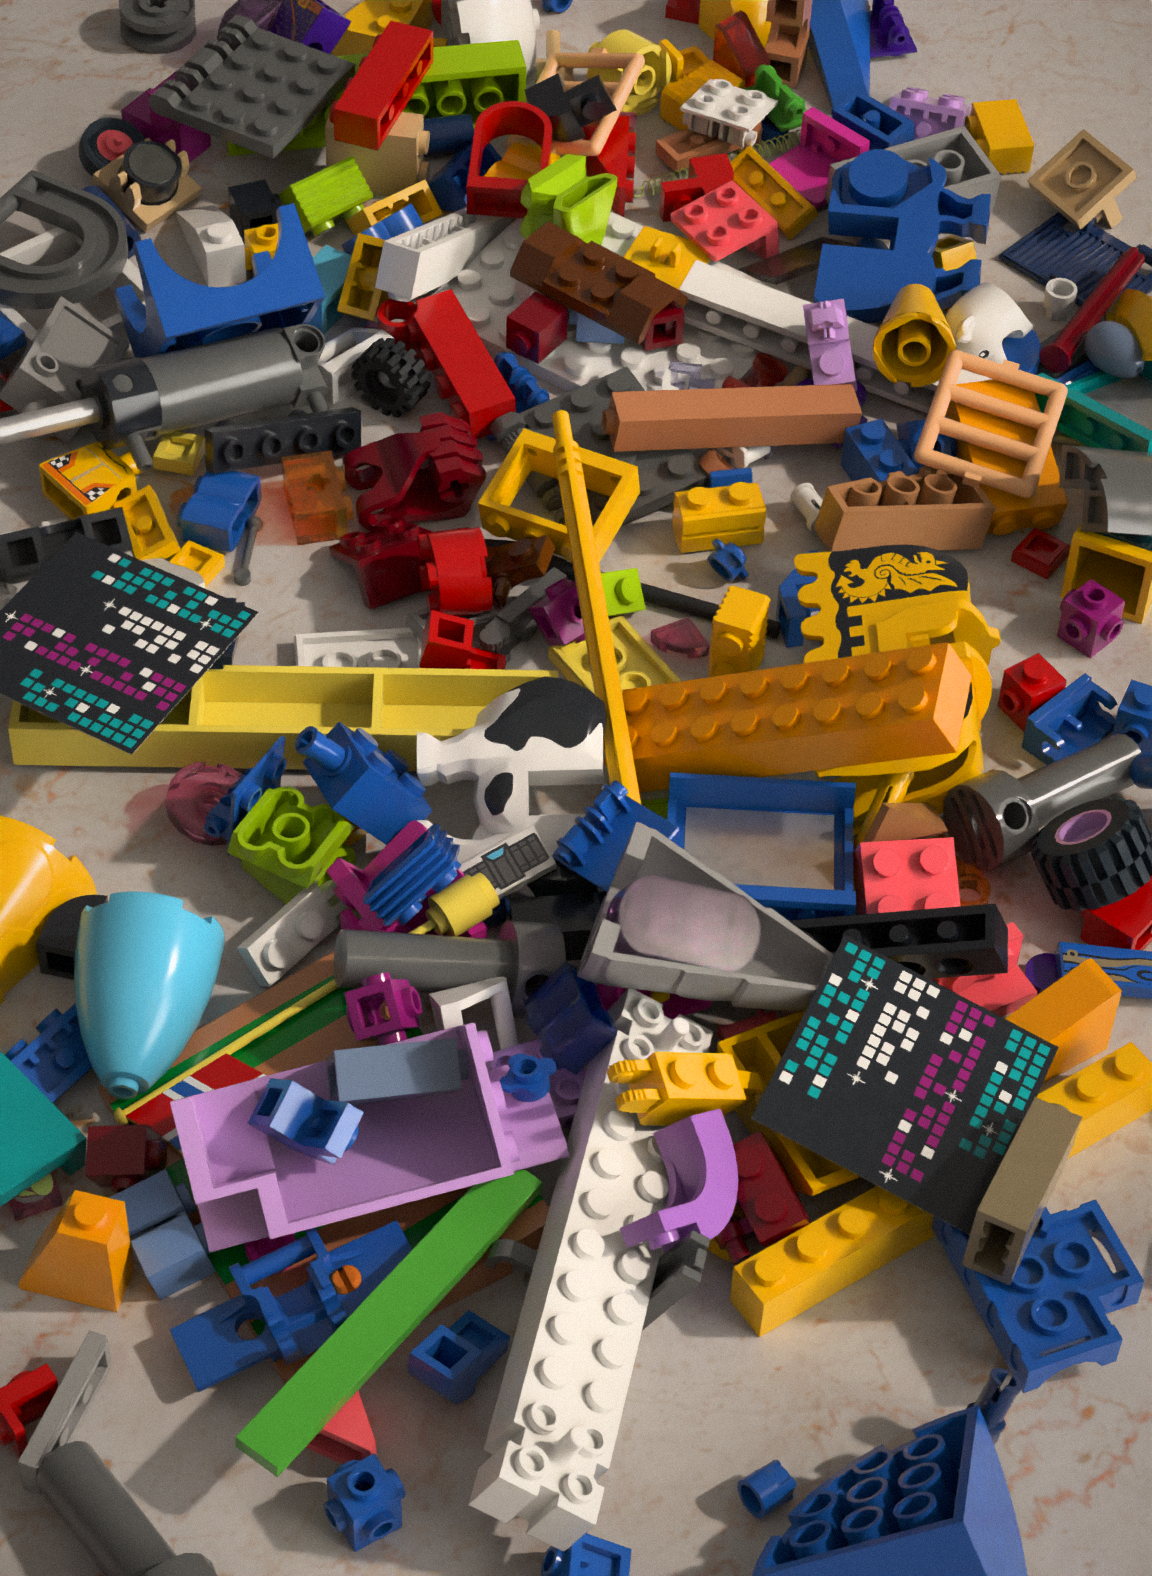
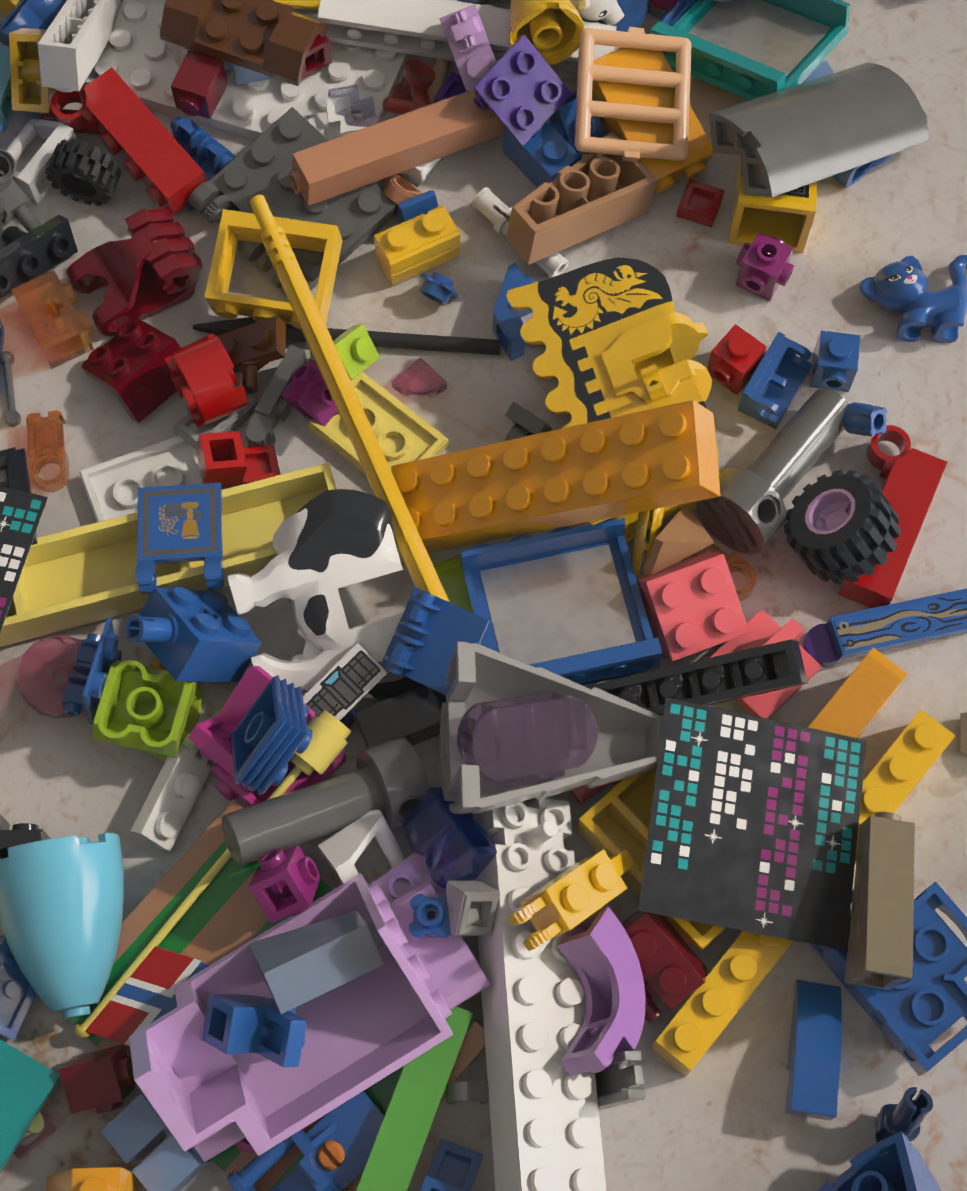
camera: 15 degrees left, 20 degrees up
yellow brick [708,585,771,677] -> none
none -> clear orange piece [26,410,70,492]
none -> blue flag [136,483,224,594]
none -> light grey slope [446,881,500,936]
none -> dark purple hinge [473,35,572,146]
none -> blue slope [785,980,842,1121]

